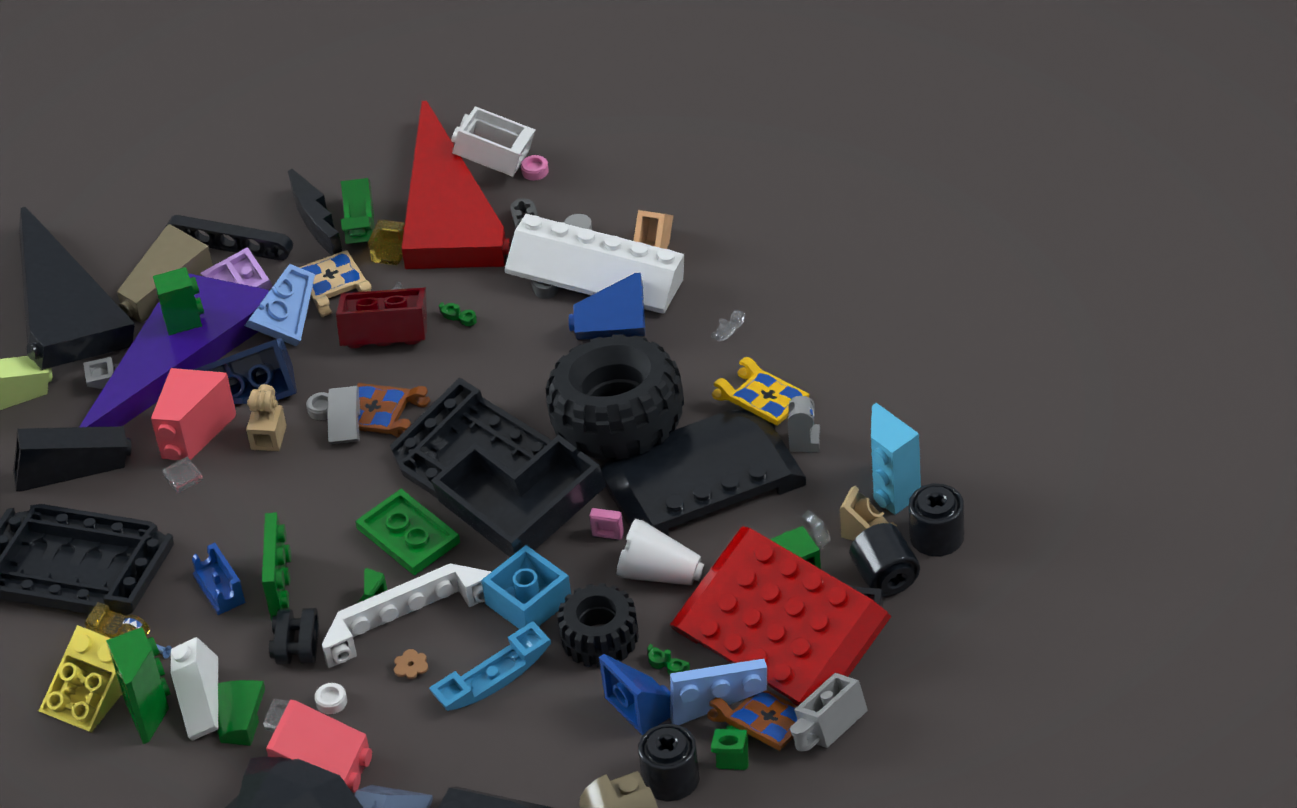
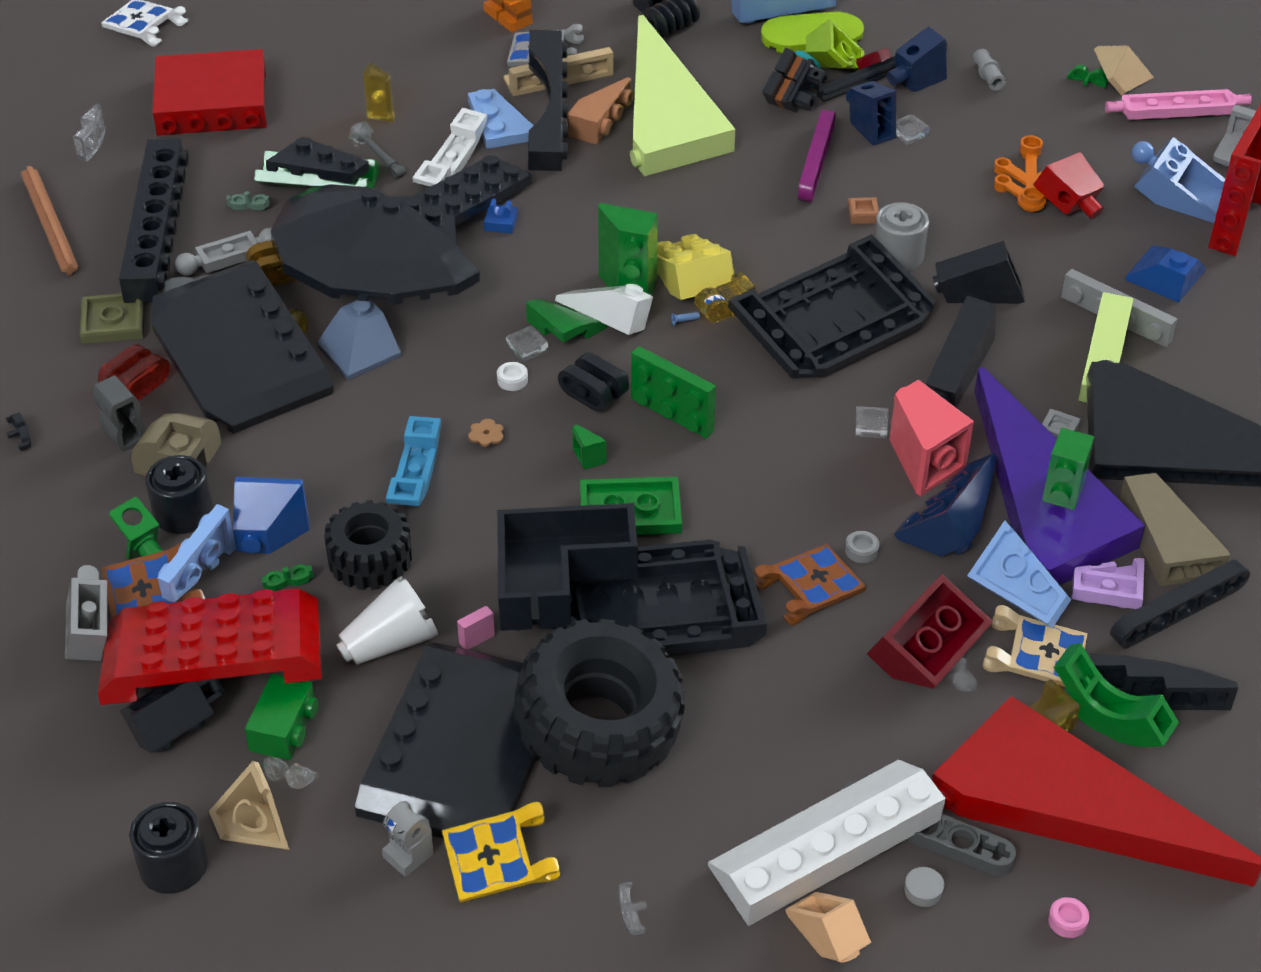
camera: 125 degrees right, 0 degrees up
blue hinge [192,542,246,615] -> none
tan brick [246,384,287,451] -> none
coral slope [266,699,372,793] -> none
white slope [322,563,491,668] -> none
light grey slope [328,386,360,445] -> none
green piece [439,302,477,326] -> none
white window [451,106,535,177] -> none
dark azure slope [481,545,572,629] -> none
blue slope [569,273,646,340] -> none
black piece [849,523,920,597] -> none
medium azure slope [871,403,921,515] -> none

